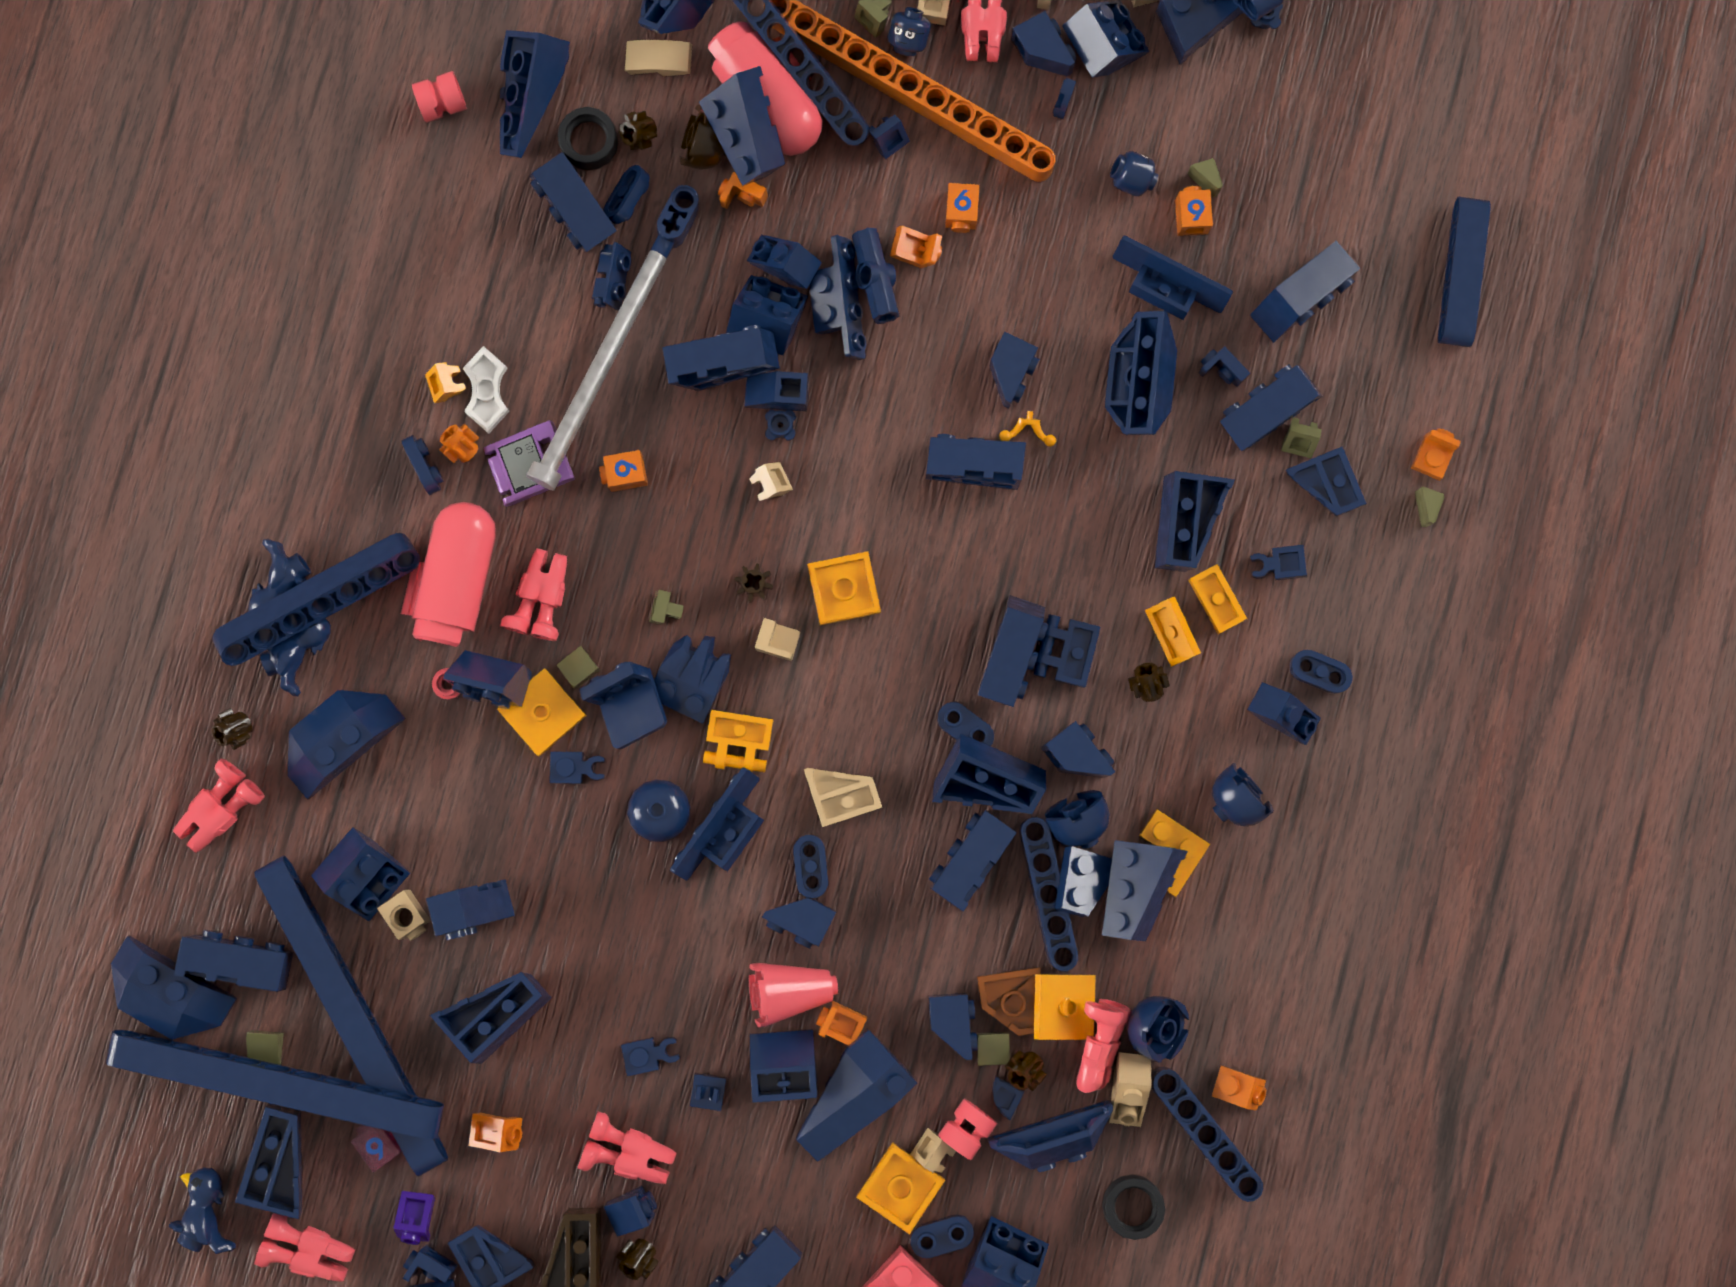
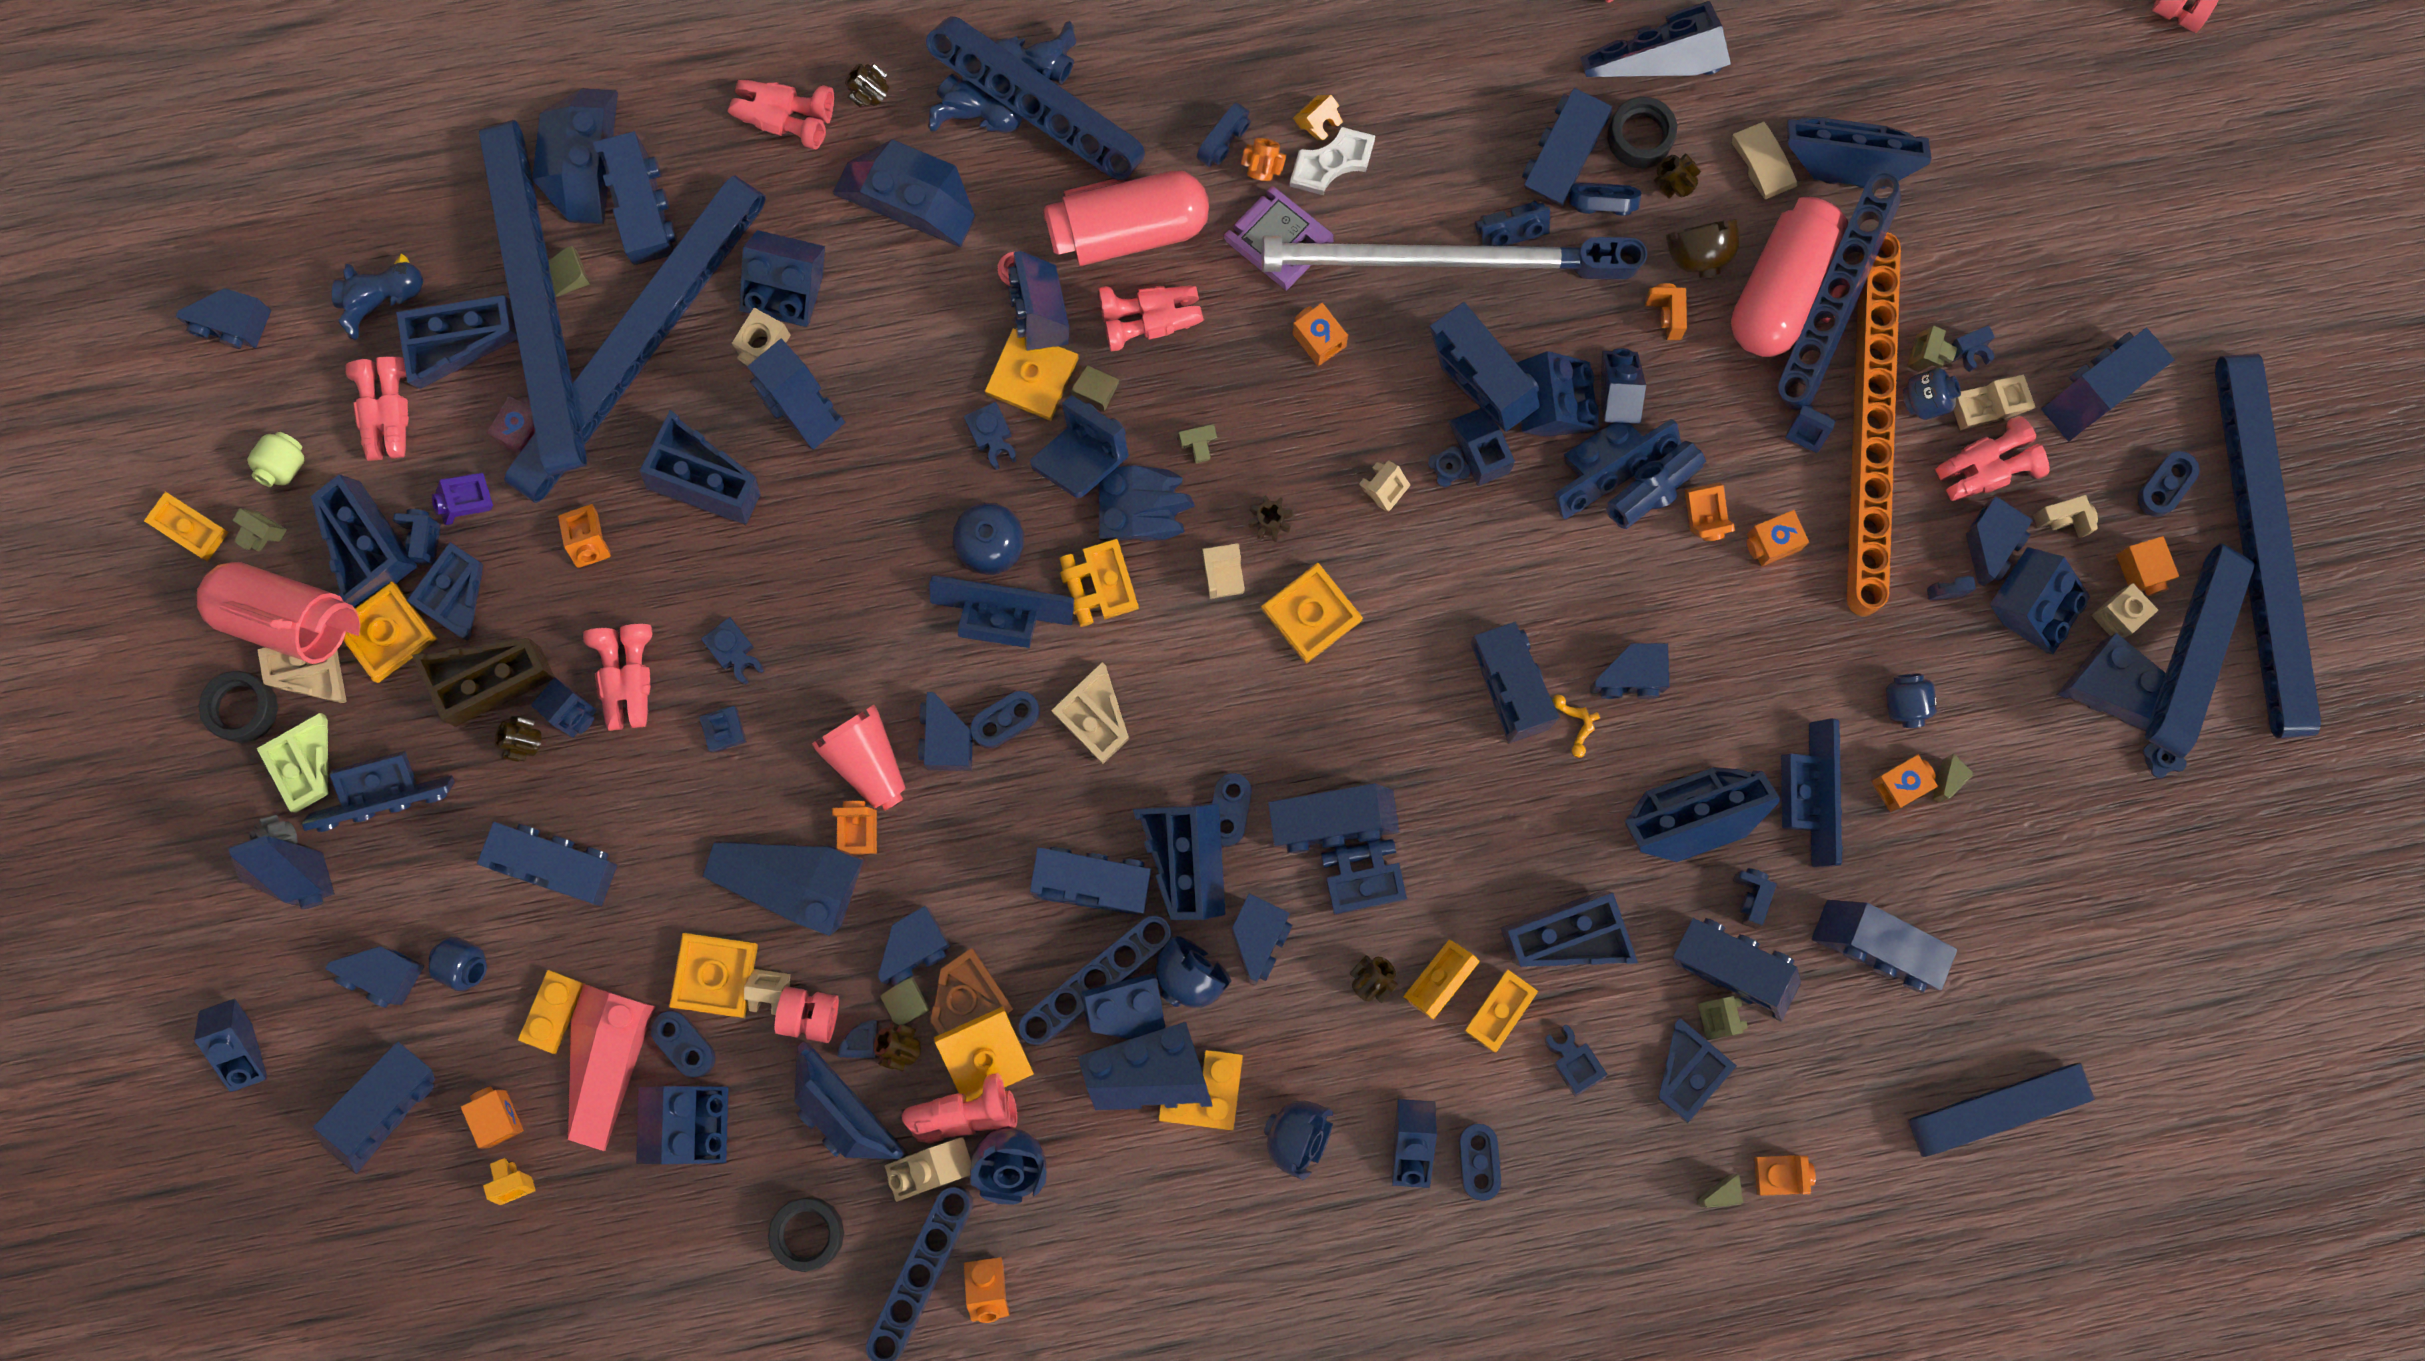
camera: 65 degrees right, 5 degrees down
dark blue wedge [699,66,785,186] -> none
dark blue slope [750,1029,818,1103] -> none

